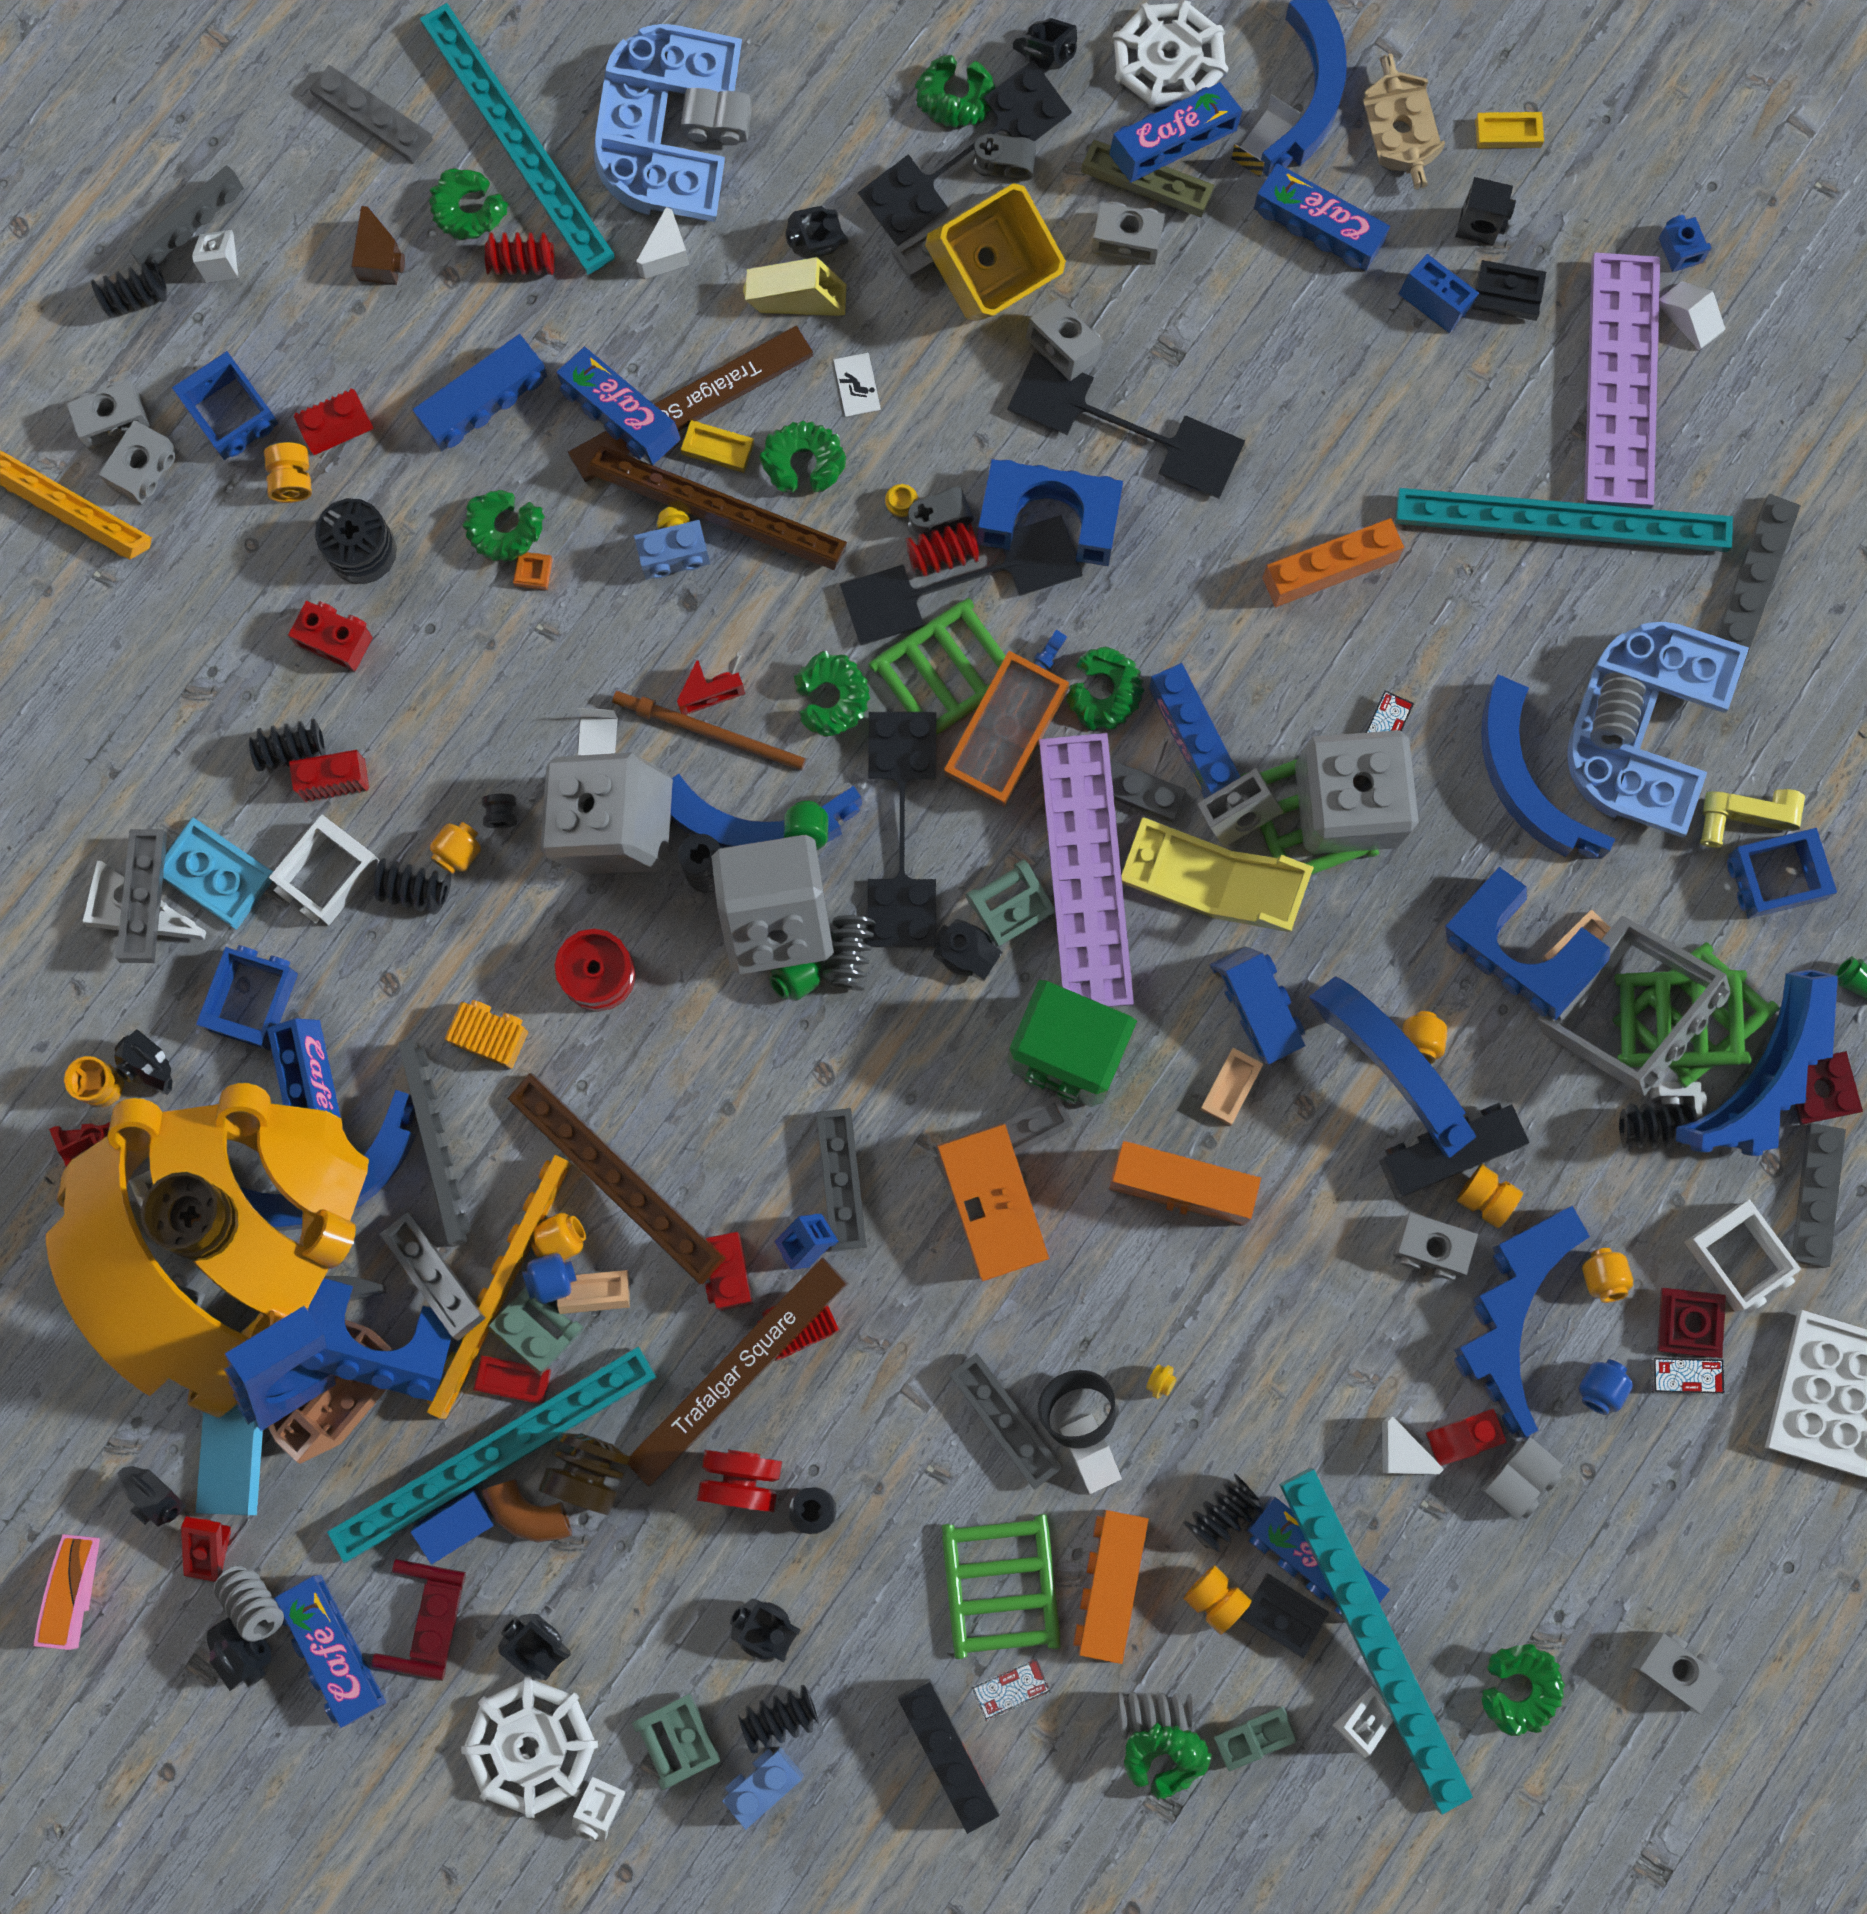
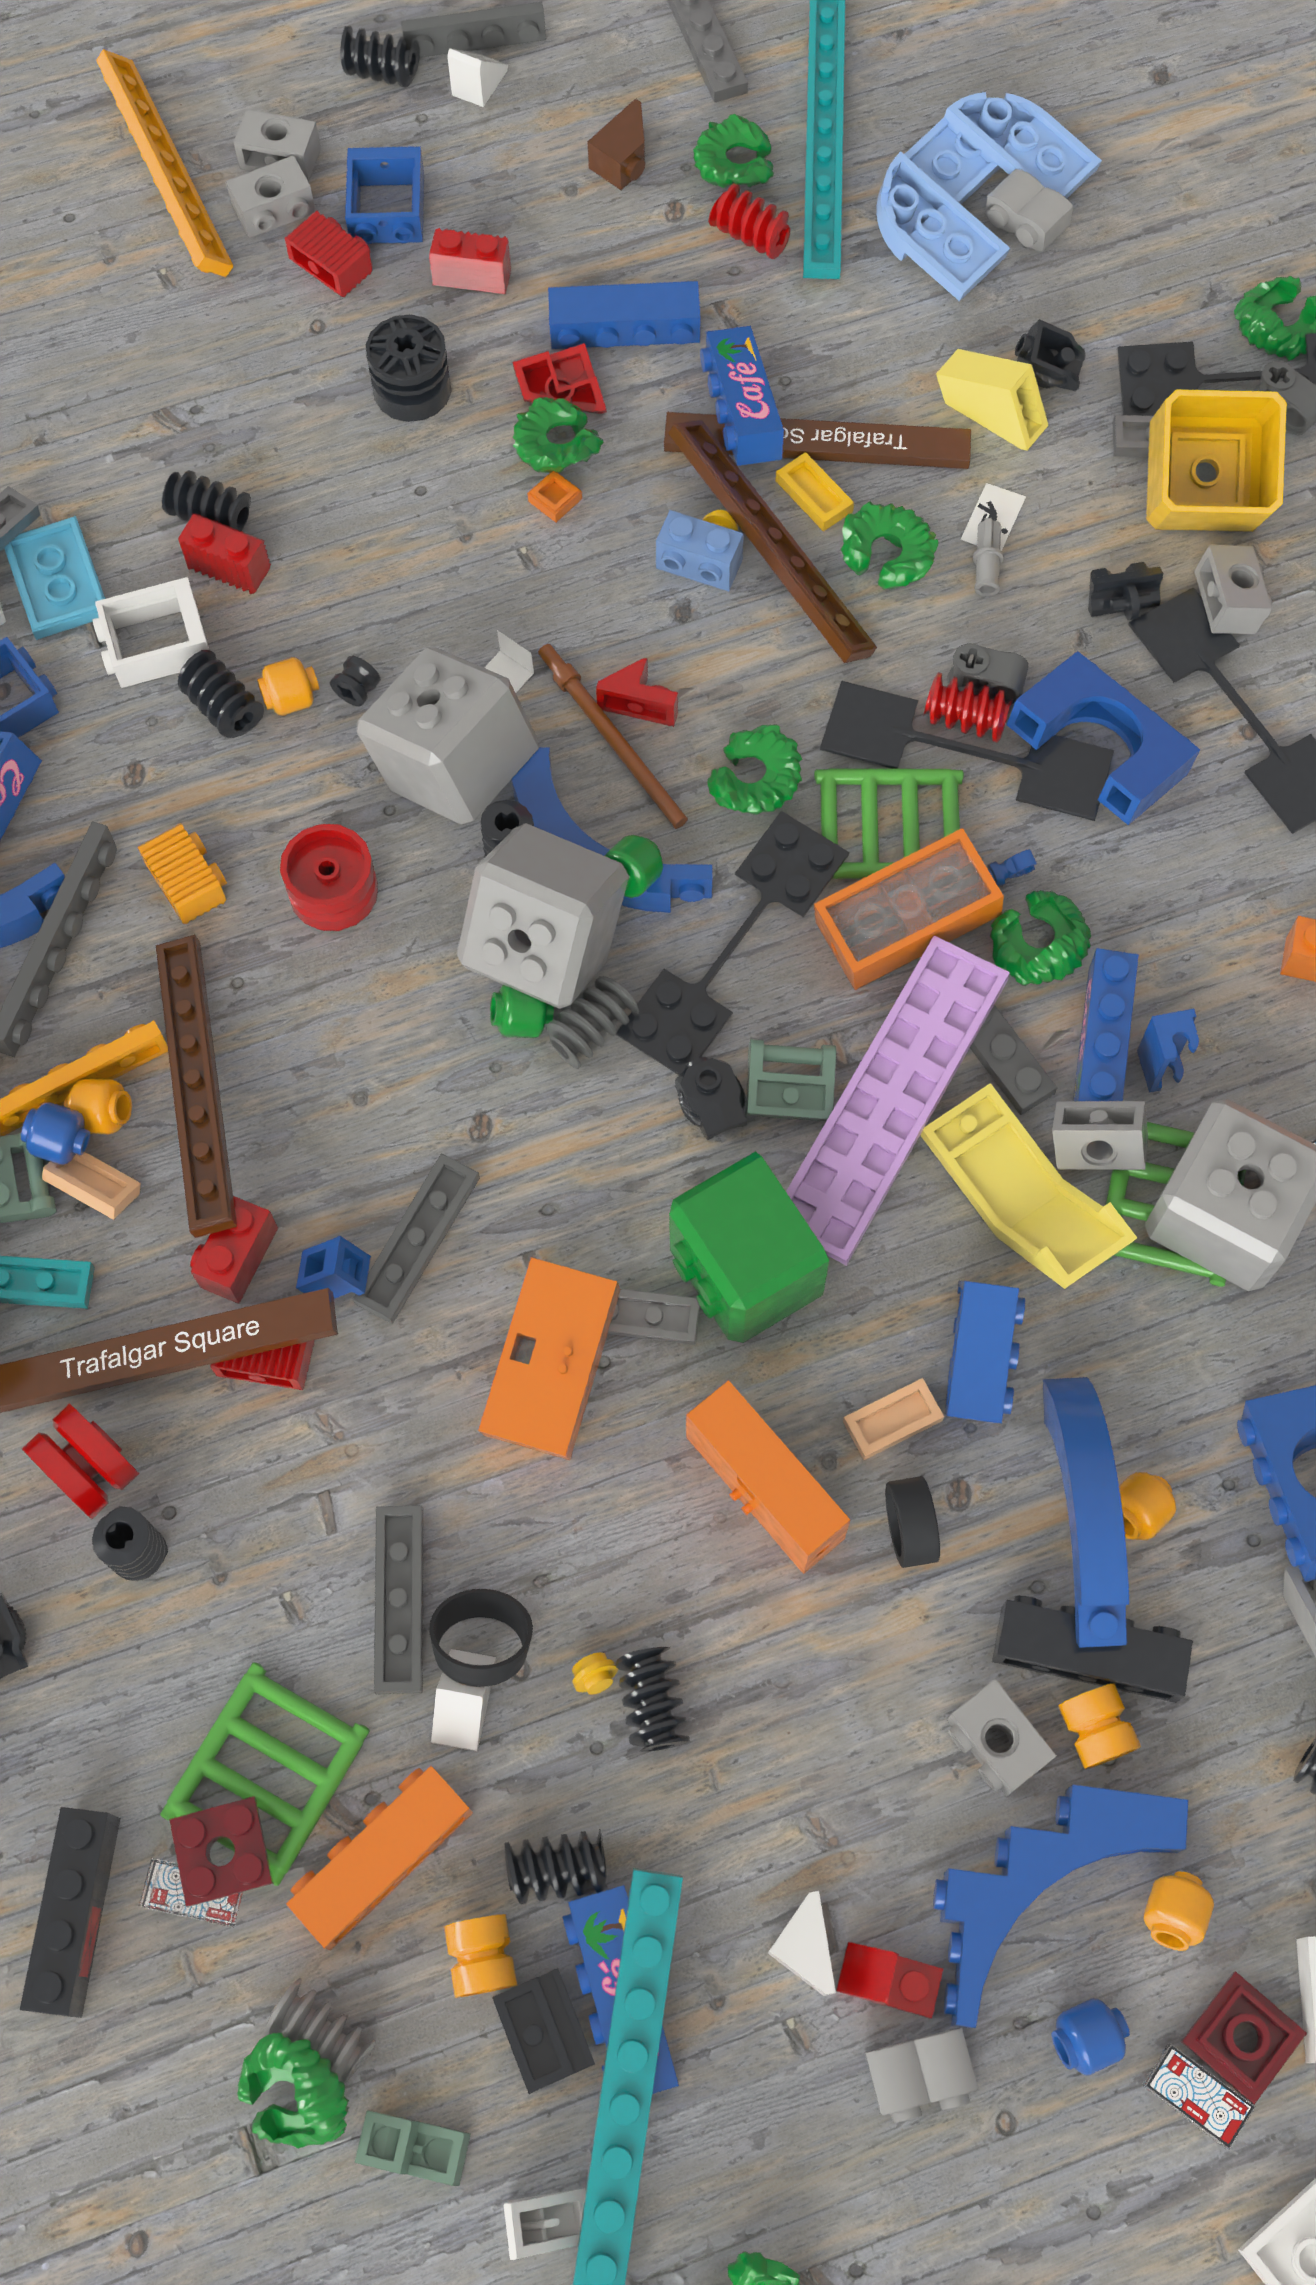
camera: 35 degrees right, 10 degrees down
light orange wheel [264,442,312,503] -> none
red brick [288,600,373,672] -> none
white slope [636,207,689,279] -> none
yellow plate [885,484,918,517] -> none
none -> dark red piece [169,1796,273,1907]
none -> red brick [285,210,372,297]
none -> red slope [512,343,607,414]
none -> black piece [615,1647,690,1752]
none -> black tyre [885,1476,940,1568]
none -> light grey axle [973,518,1004,597]
none -> black hips [1088,562,1163,620]
none -> blue hinge [1137,1008,1199,1093]

